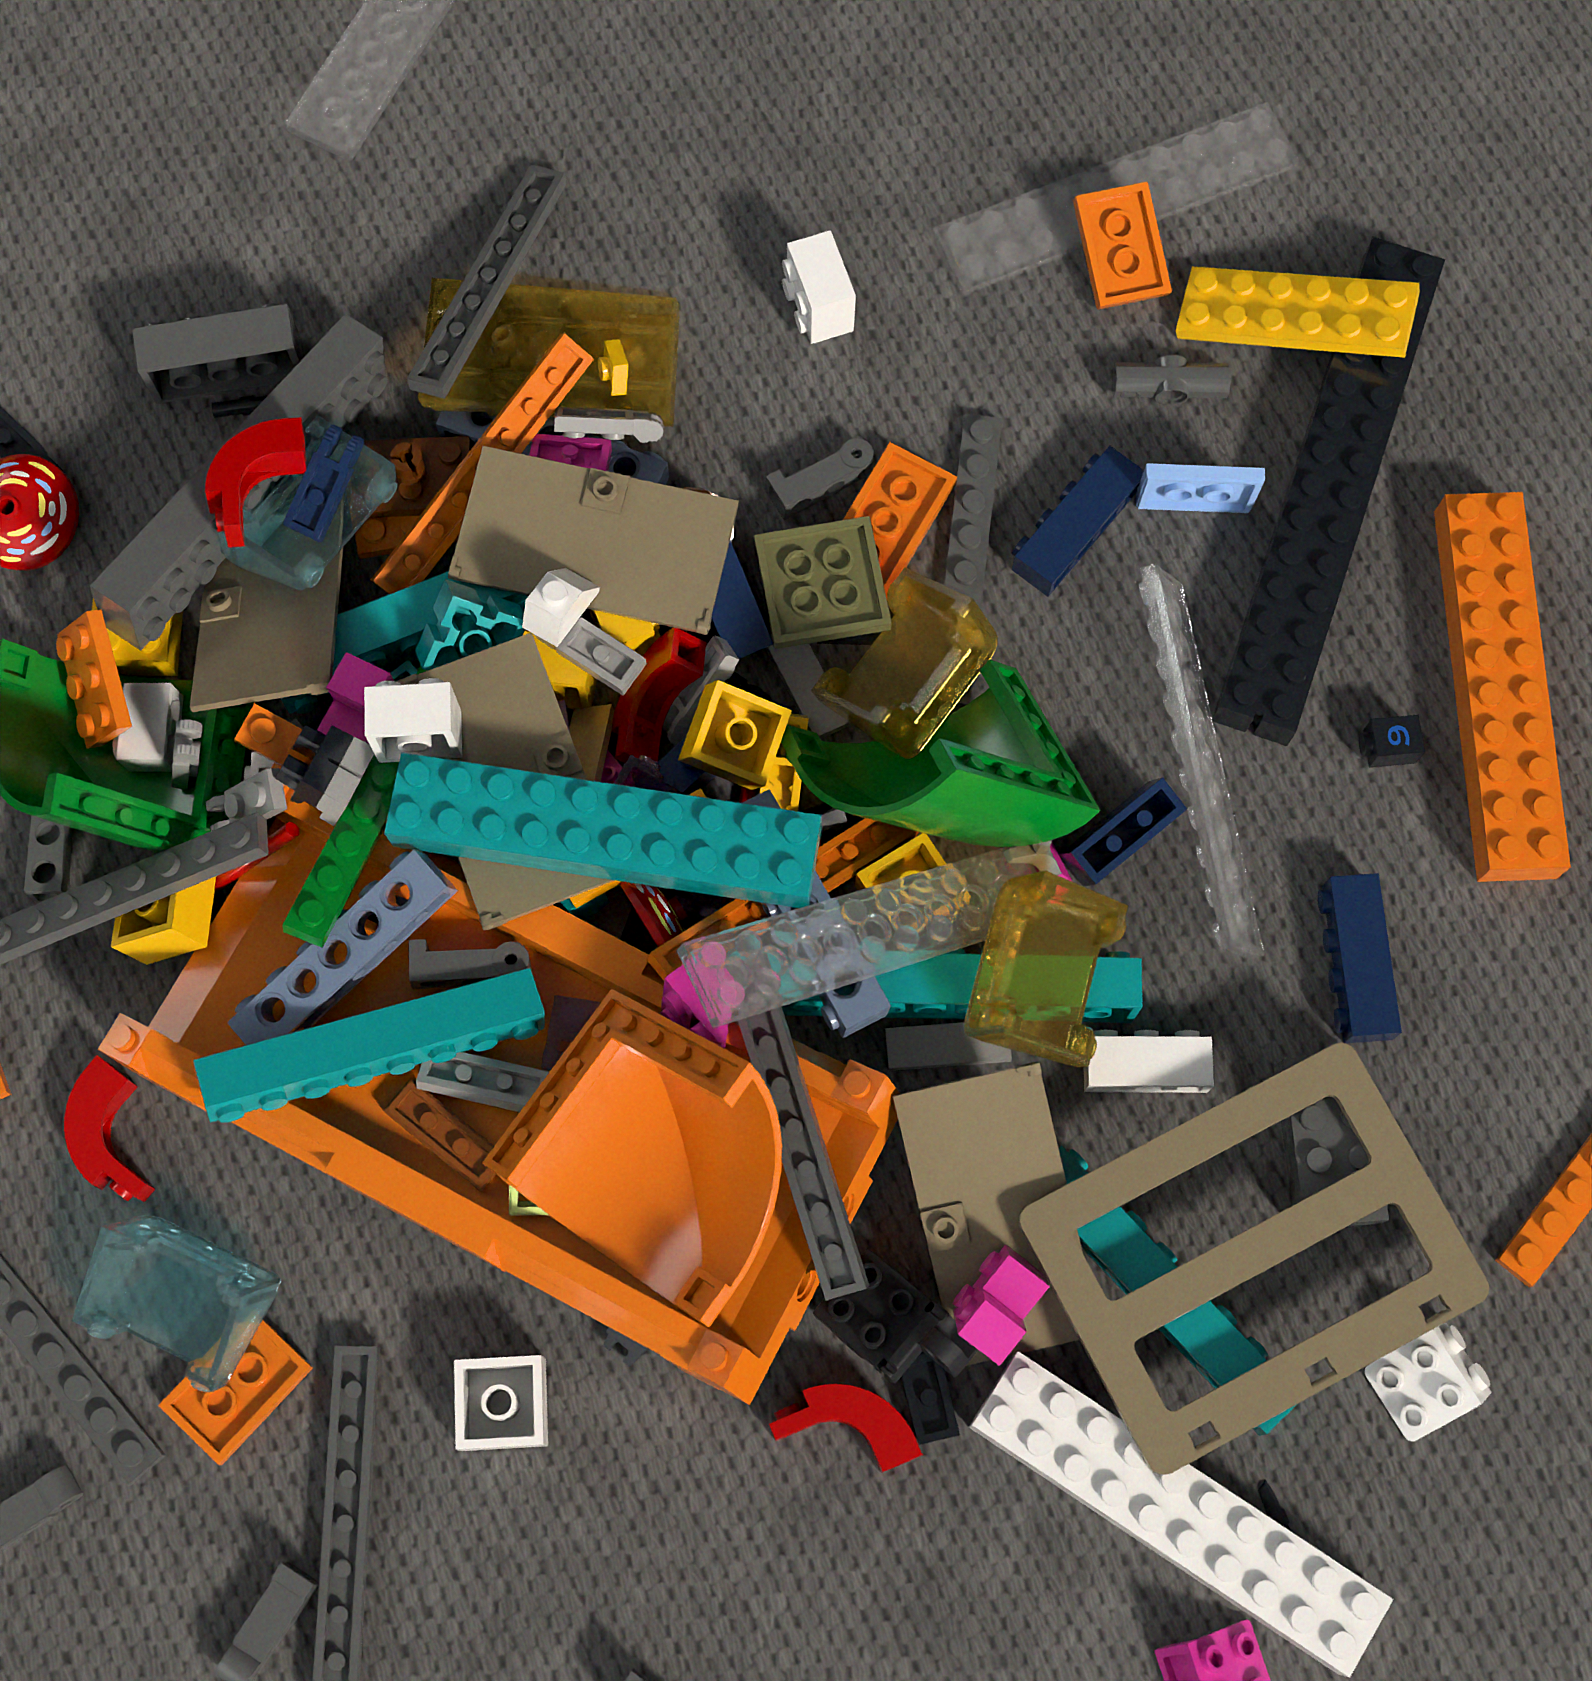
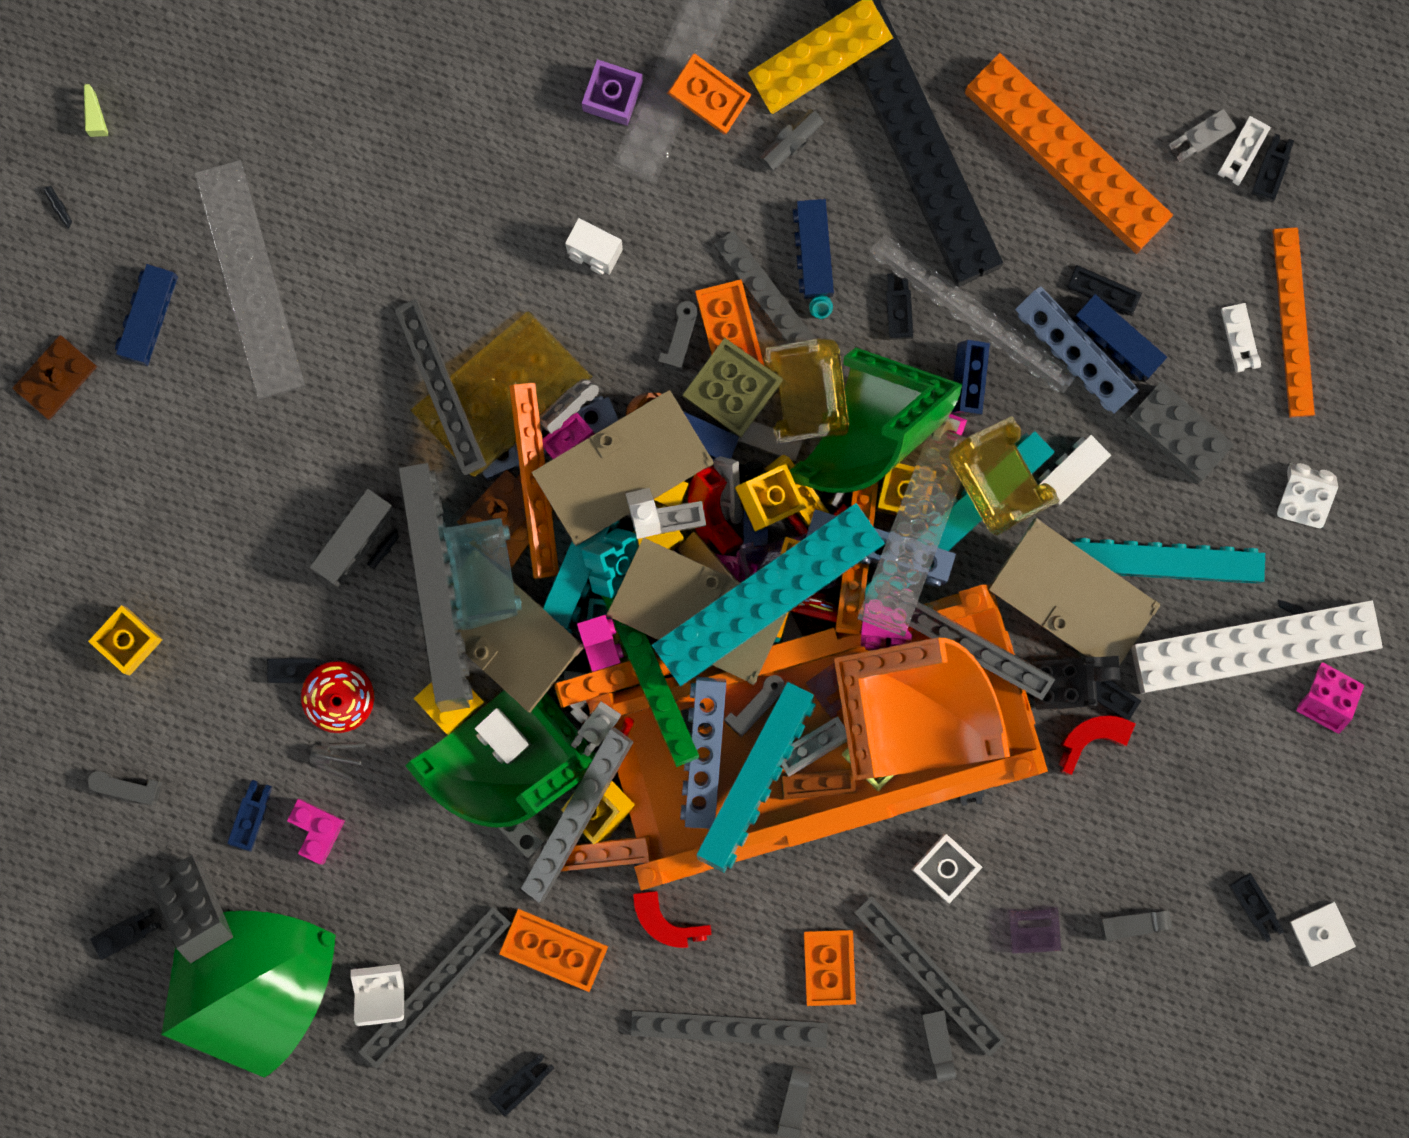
camera: 45 degrees left, 10 degrees up
orange plate [56,609,132,749] -> none
clear light blue windscreen [72,1215,281,1392] -> none
light grey hinge [171,719,202,790] -> none
red arch [205,417,307,547] -> none
black hips [275,725,374,826] -> none
dark blue hinge [283,424,364,542] -> none
white brick [364,678,463,763] -> none
yellow plate [598,339,628,396] -> none
light grey tile [885,1019,1012,1071] -> none
dark pink brick [953,1244,1050,1366] -> none
dark tan door [1019,1043,1489,1475] -> none
light blue tile [1136,463,1265,513] -> none
black brick [1359,714,1425,768] -> none
none -> orange plate [561,836,653,871]
none -> medium lavender brick [582,59,643,126]
none -> teal plate [809,295,833,319]
none -> black hinge [886,273,913,340]
none -> clear purple plate [1008,906,1061,954]
none -> sand blue brick [1015,286,1139,413]
none -> black tile [1066,265,1142,316]
none -> white plate [1221,303,1261,373]

